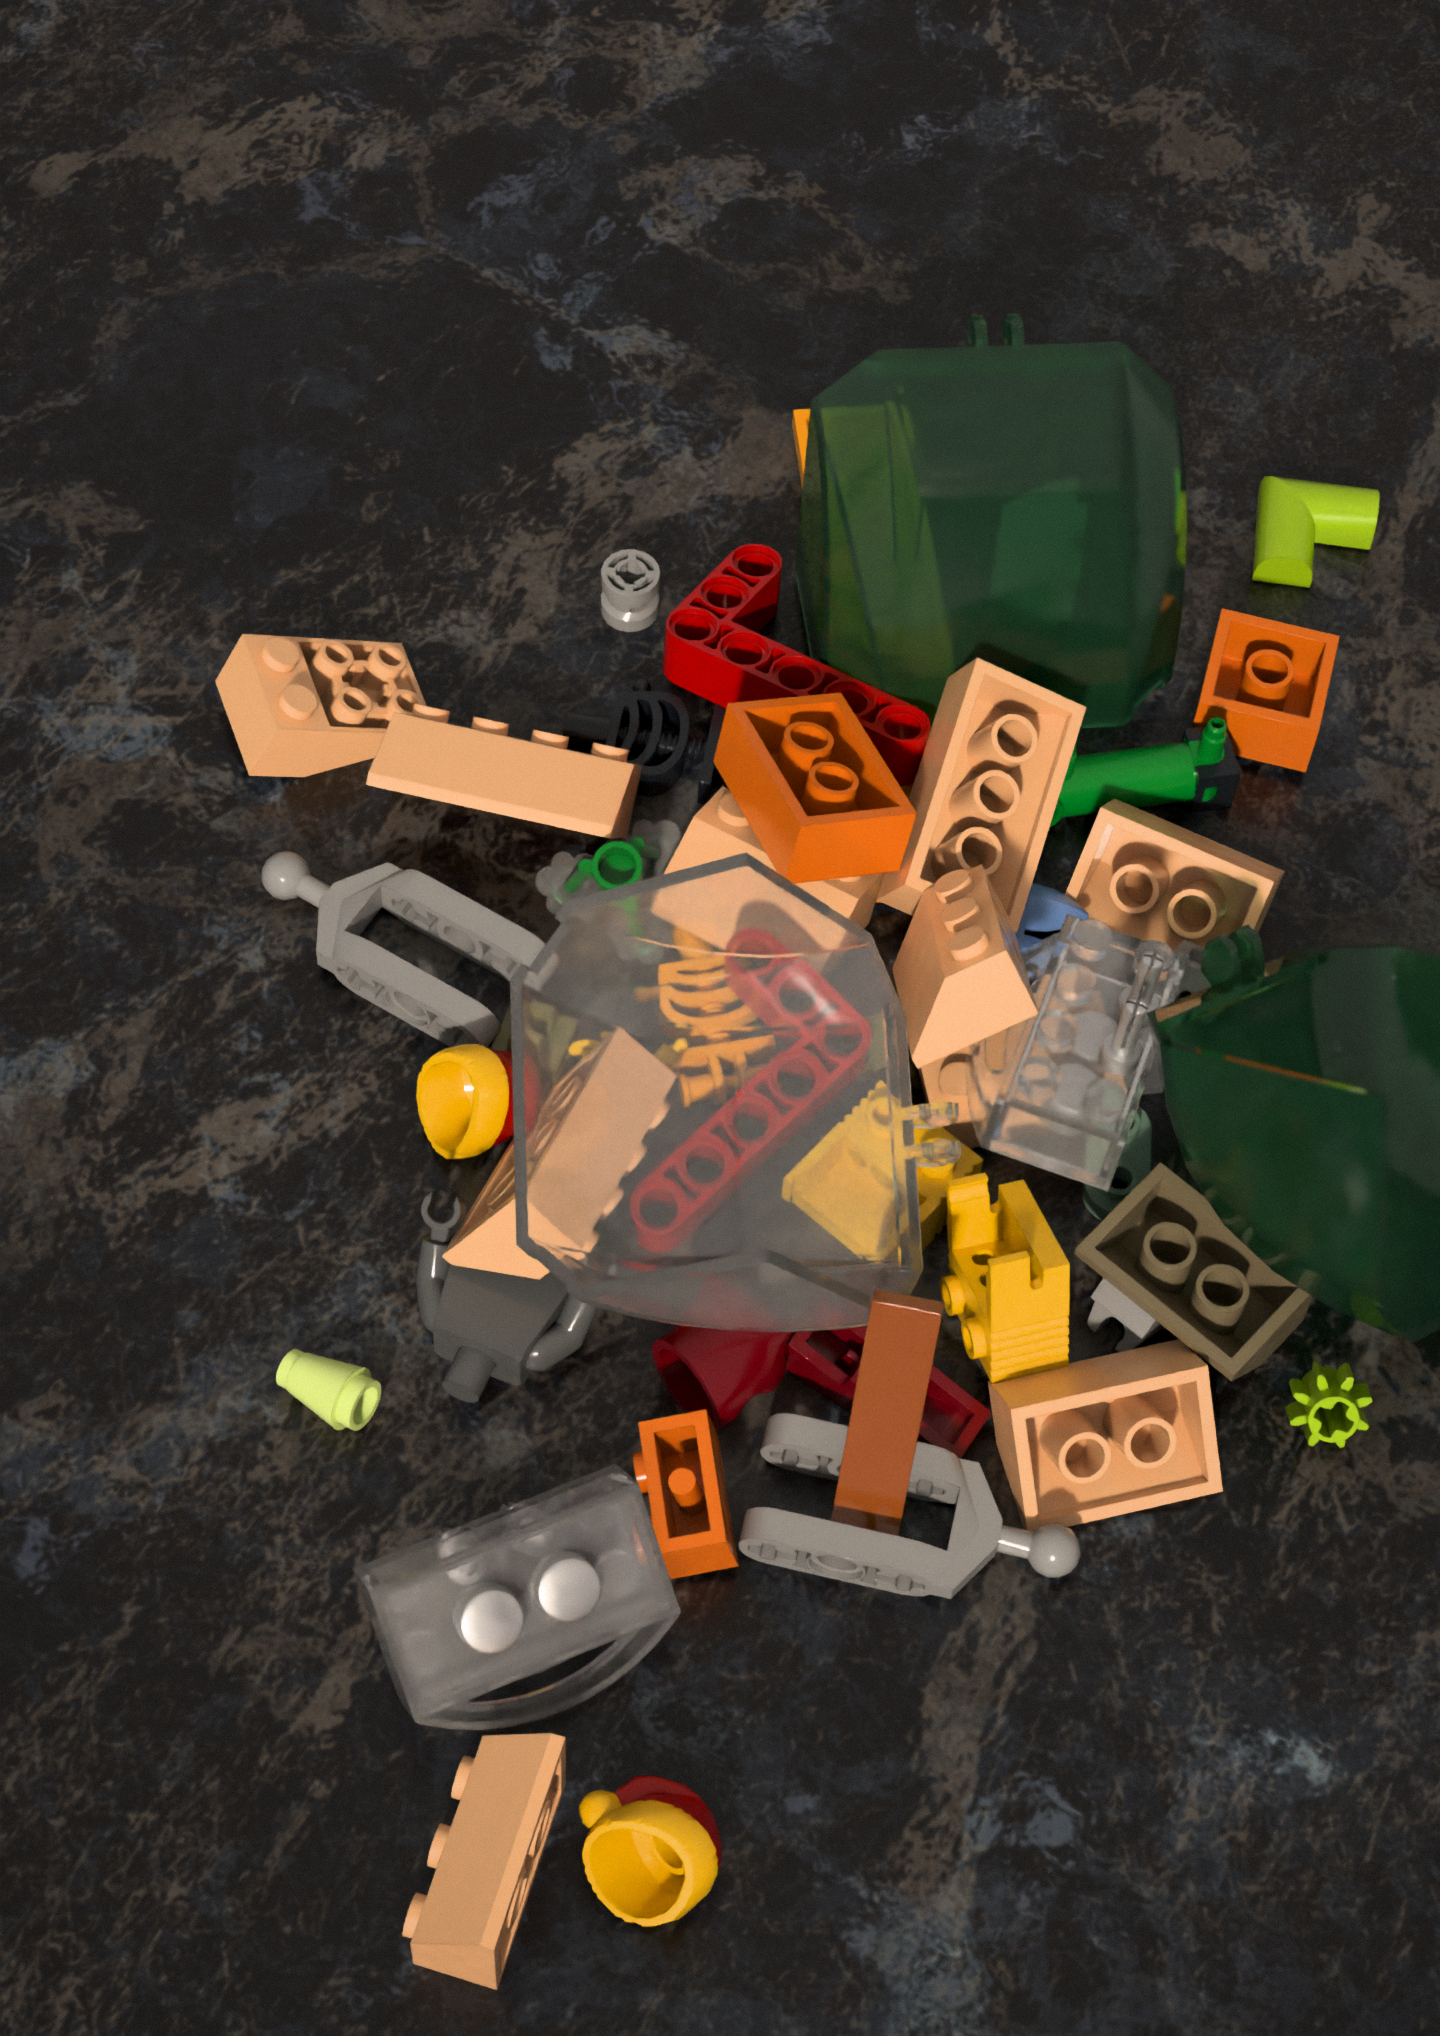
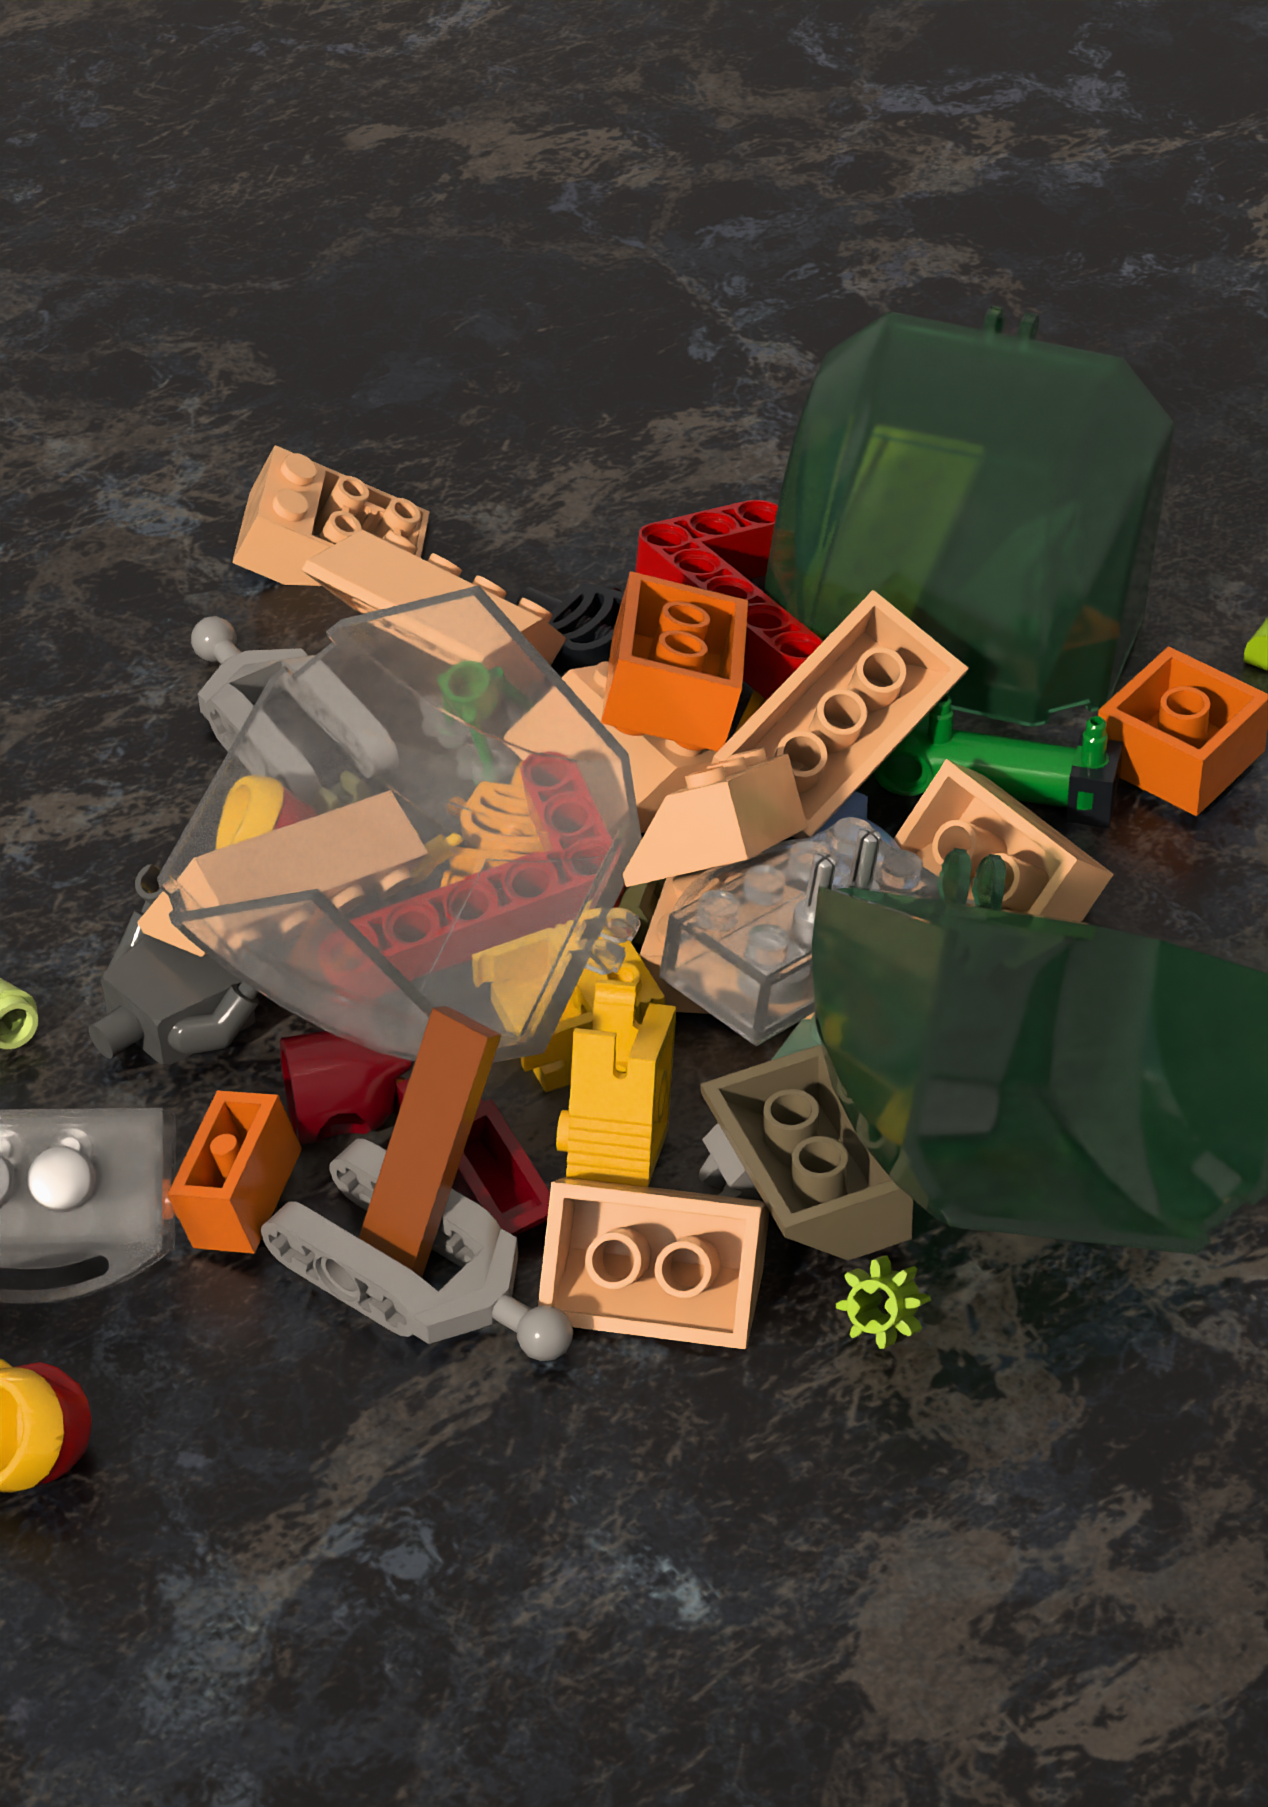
camera: 30 degrees right, 15 degrees down
light grey wheel [601,549,660,632] -> none

